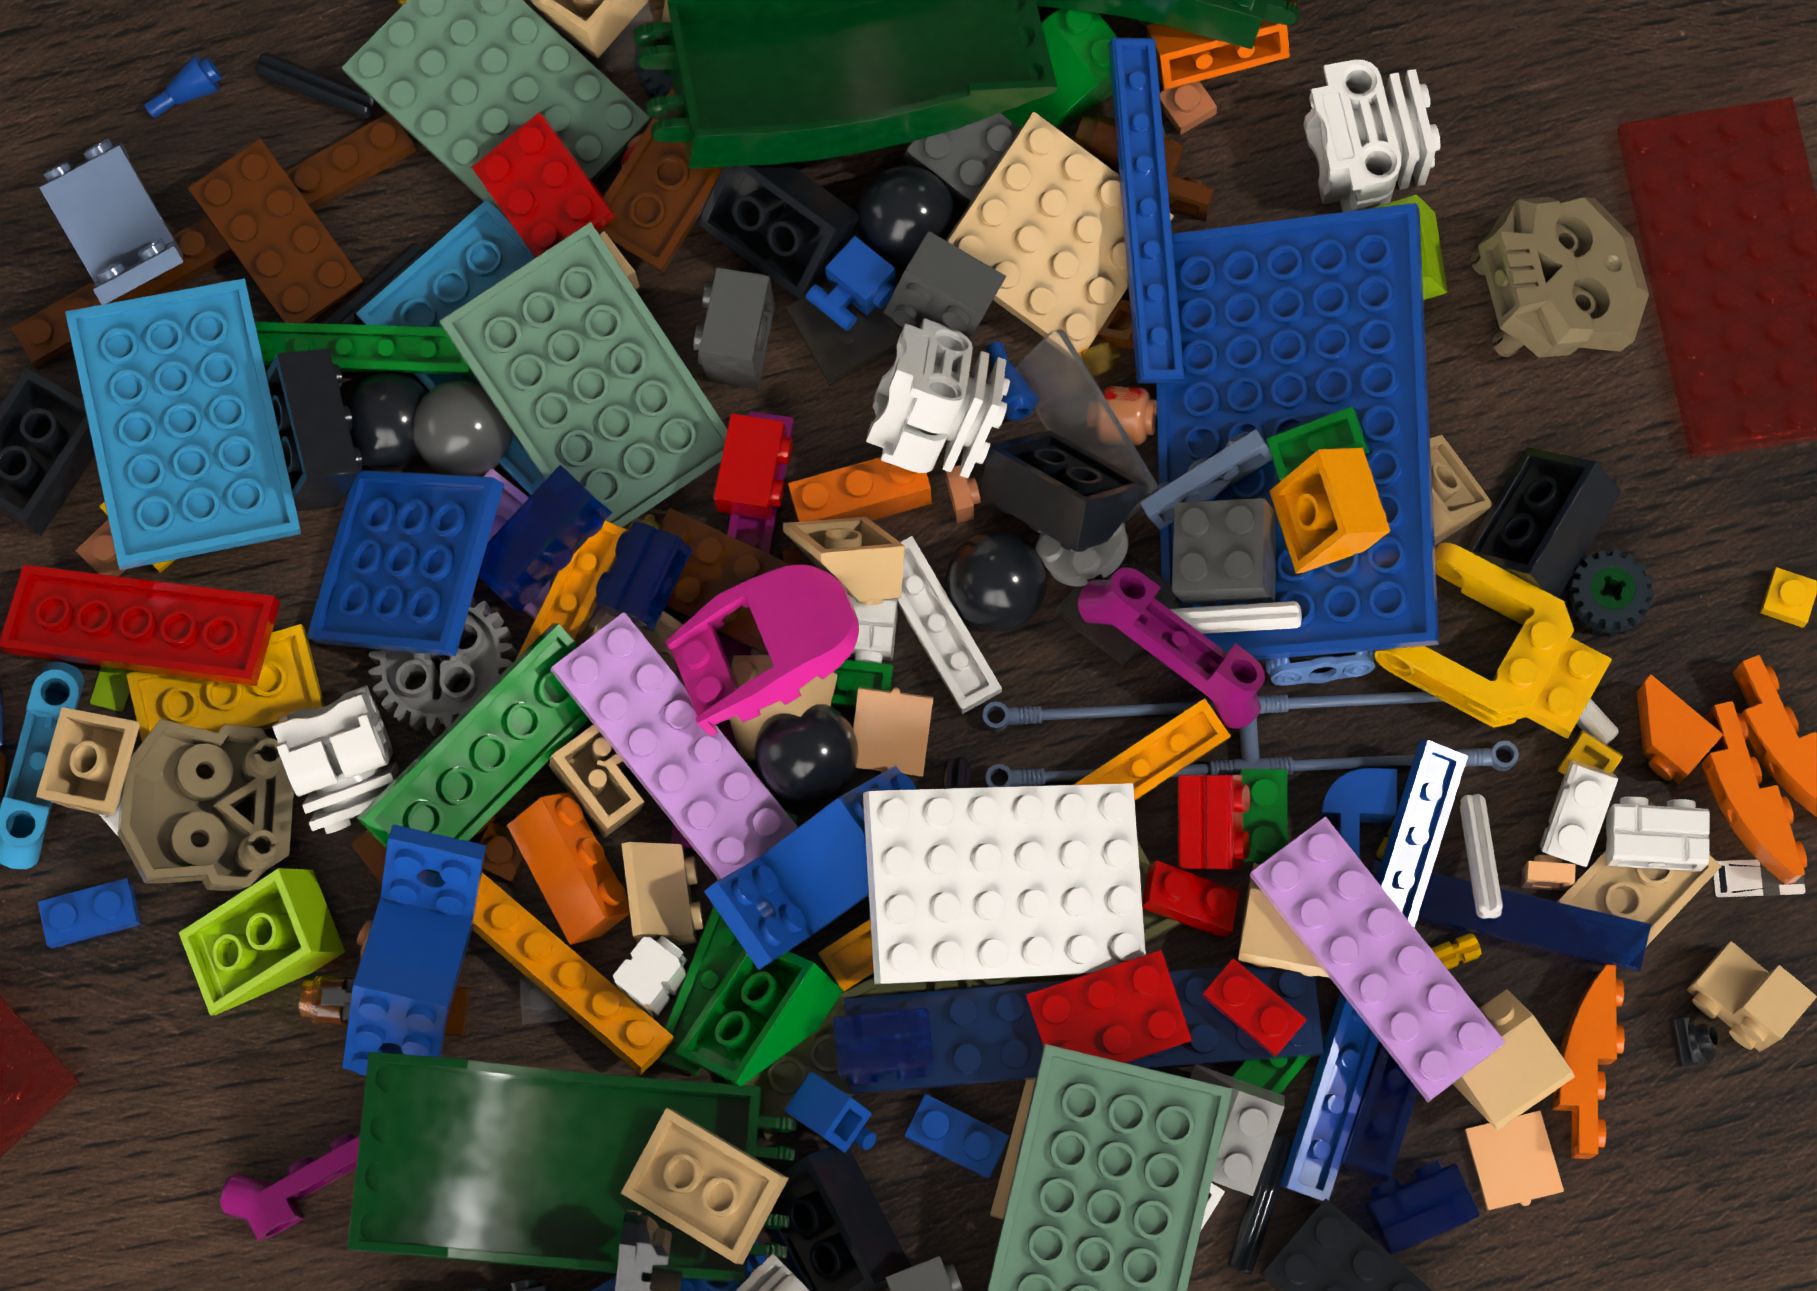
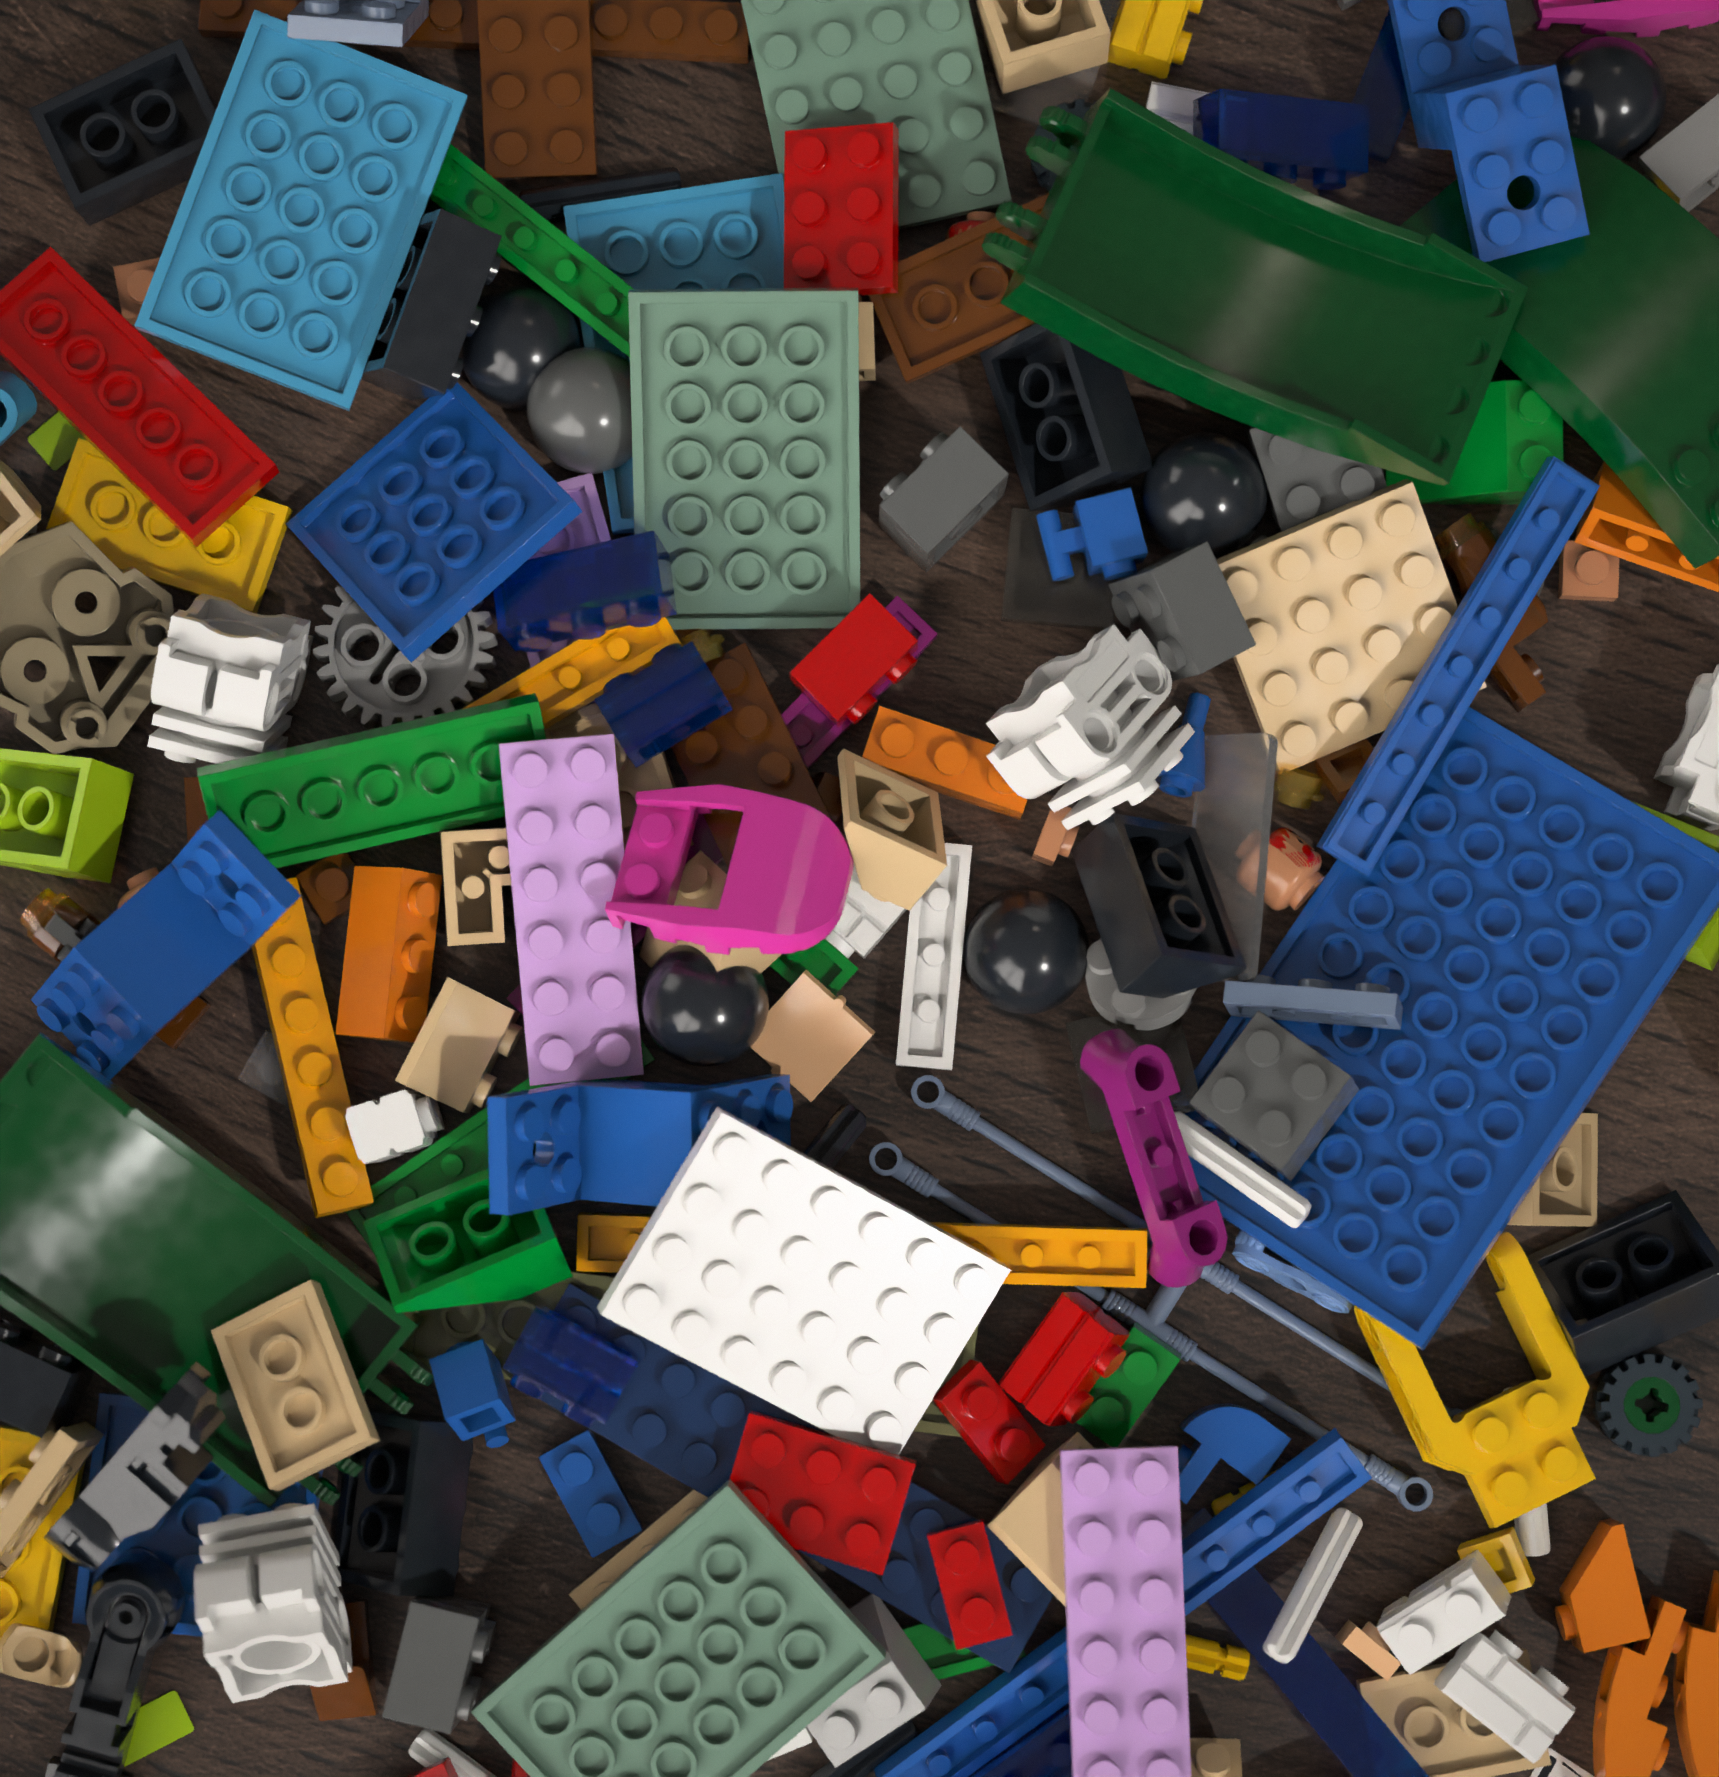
camera: 30 degrees right, 10 degrees up
green plate [1266,406,1370,481] -> none
light orange slope [1269,448,1390,573] -> none

